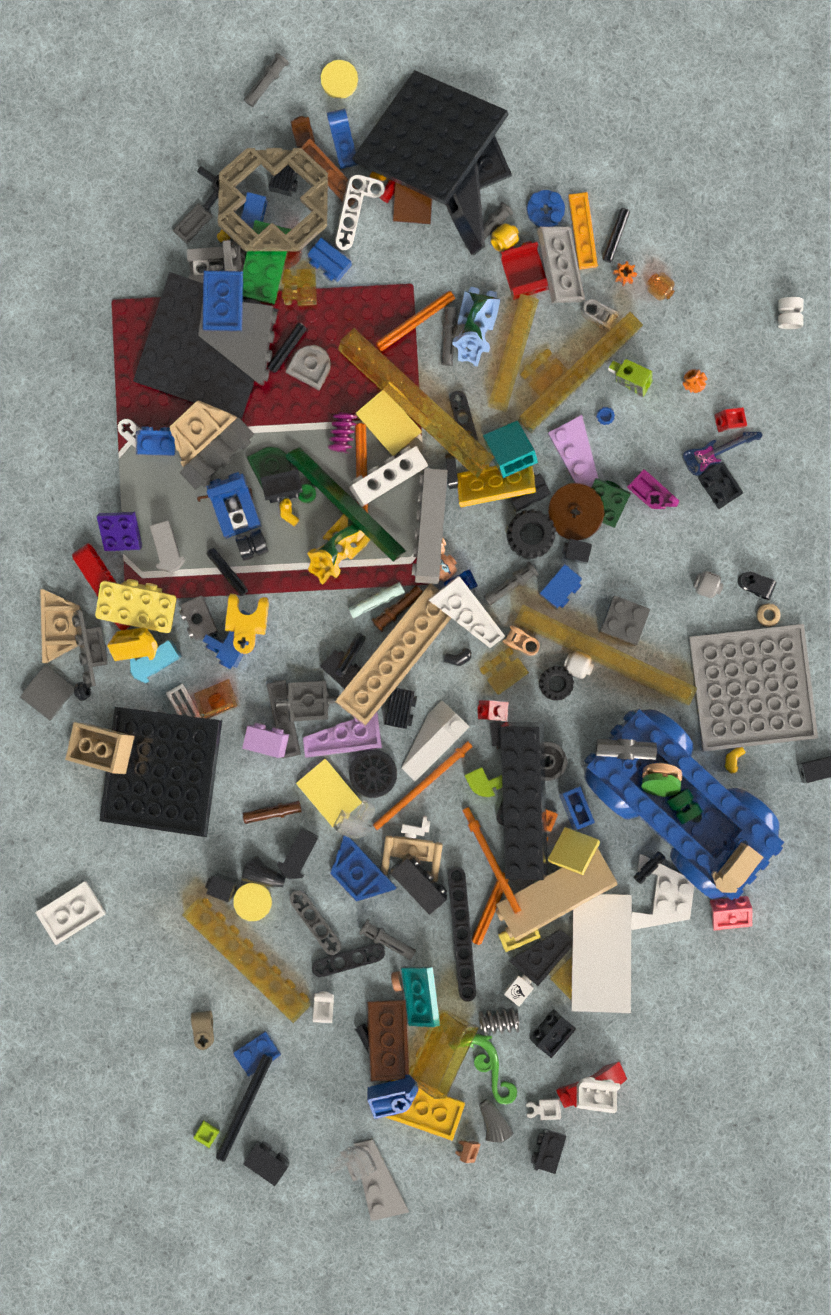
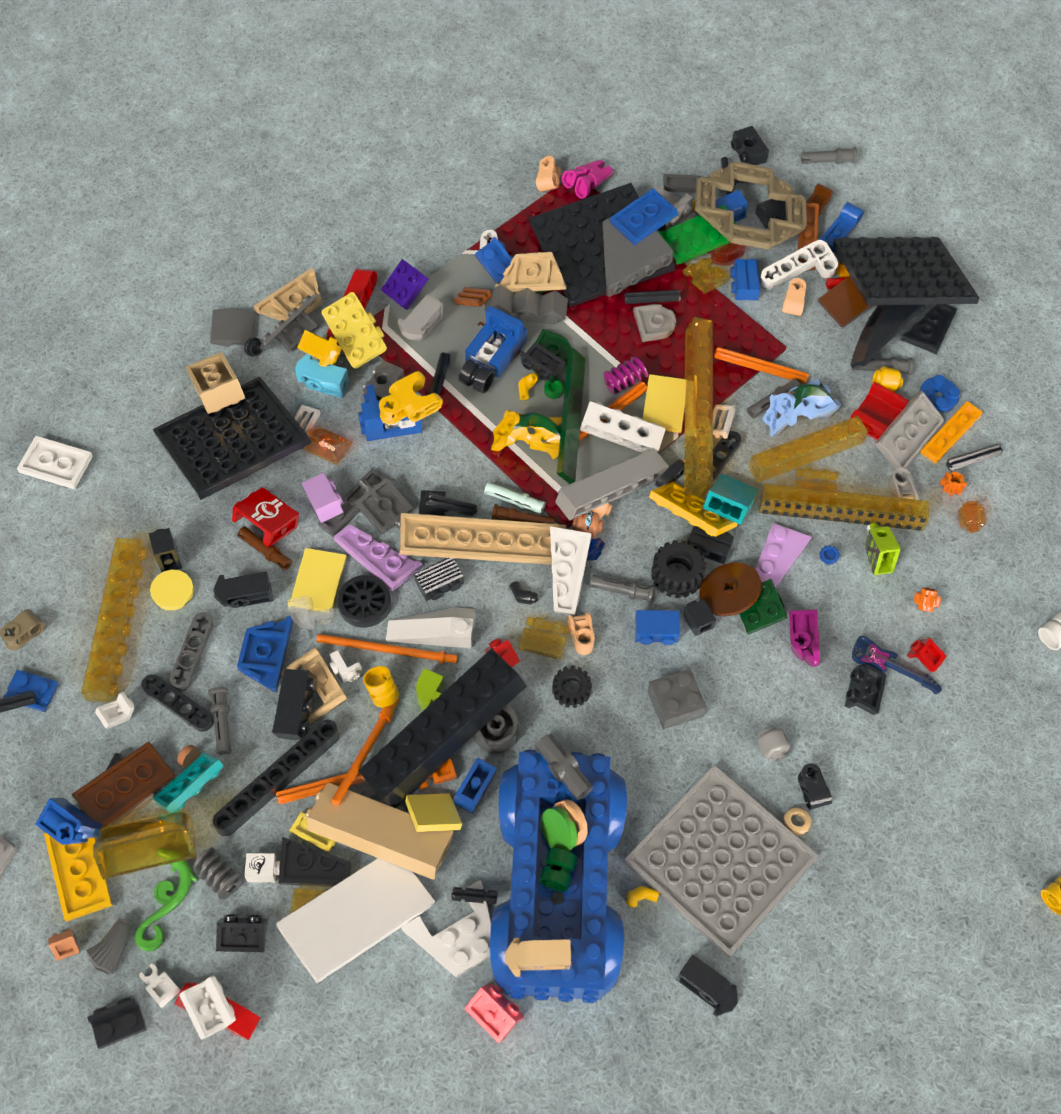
camera: 50 degrees right, 25 degrees down
black piece [241,856,286,888] -> none
light yellow tile [321,60,358,99] -> none
clear yellow brick [514,605,697,706] -> none
white head [564,651,594,679] -> none
none -> red panel [232,487,299,548]
none -> yellow wheel [363,666,399,708]
none -> dark orange tile [453,287,492,307]
none -> light nougat piece [536,156,562,192]
none -> dark pink piece [562,160,614,199]
none -> white tile [707,405,735,438]
none -> black brick [731,125,769,165]
none -> light nougat piece [782,278,806,316]

